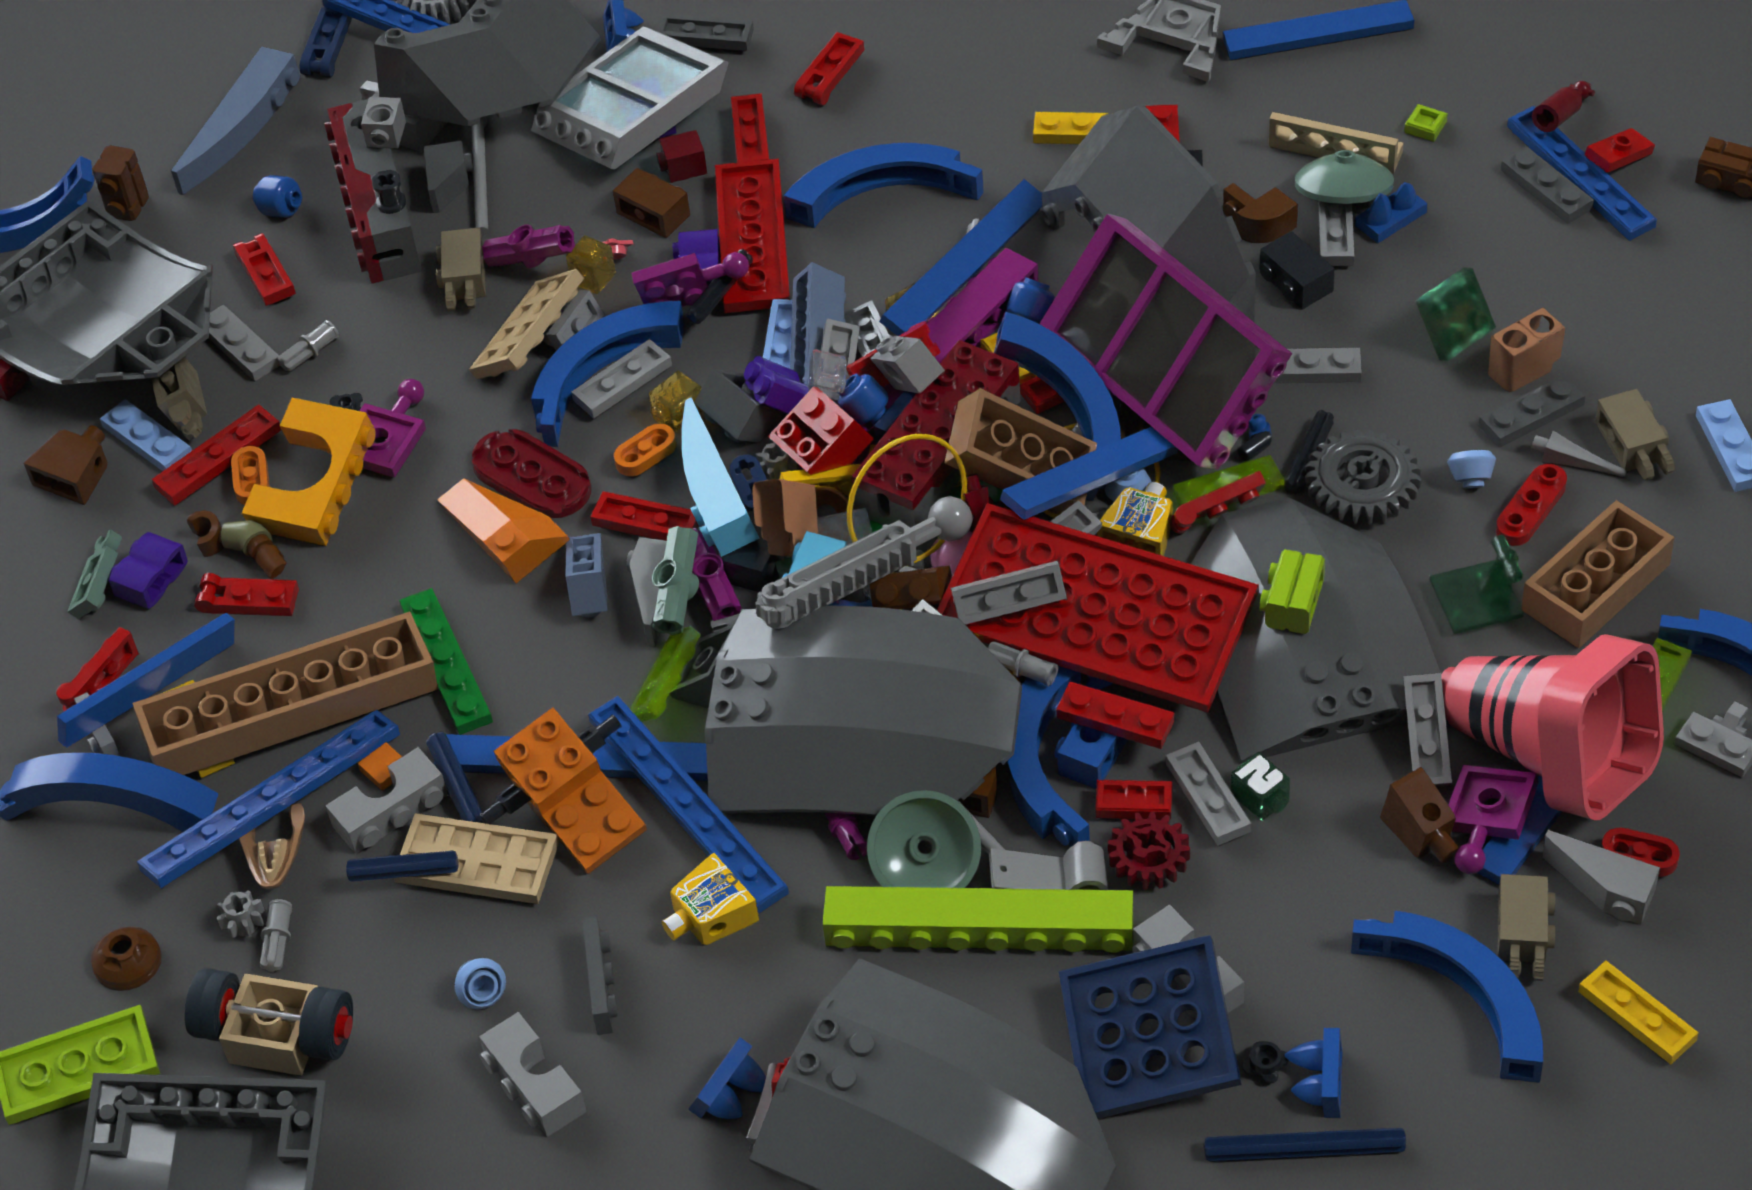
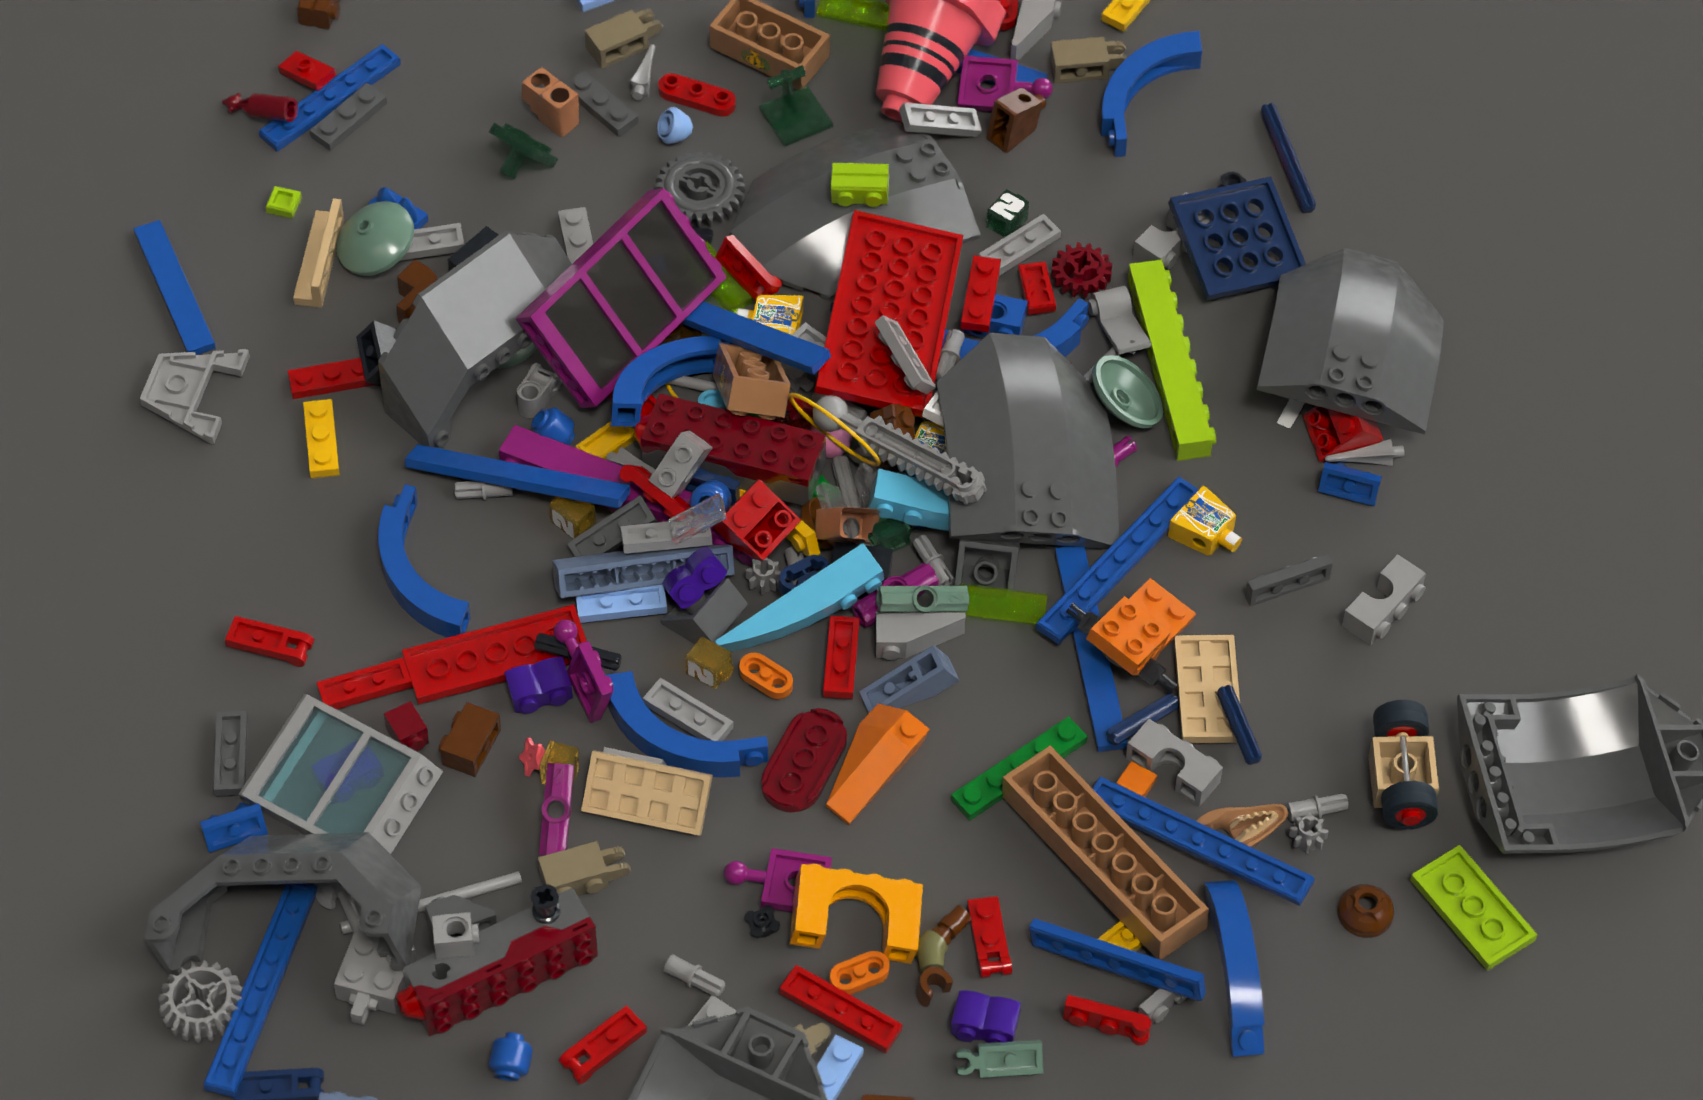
camera: 110 degrees left, 5 degrees up
light blue cone [455,958,506,1010] -> none
blue tile [1285,1028,1343,1118] -> none

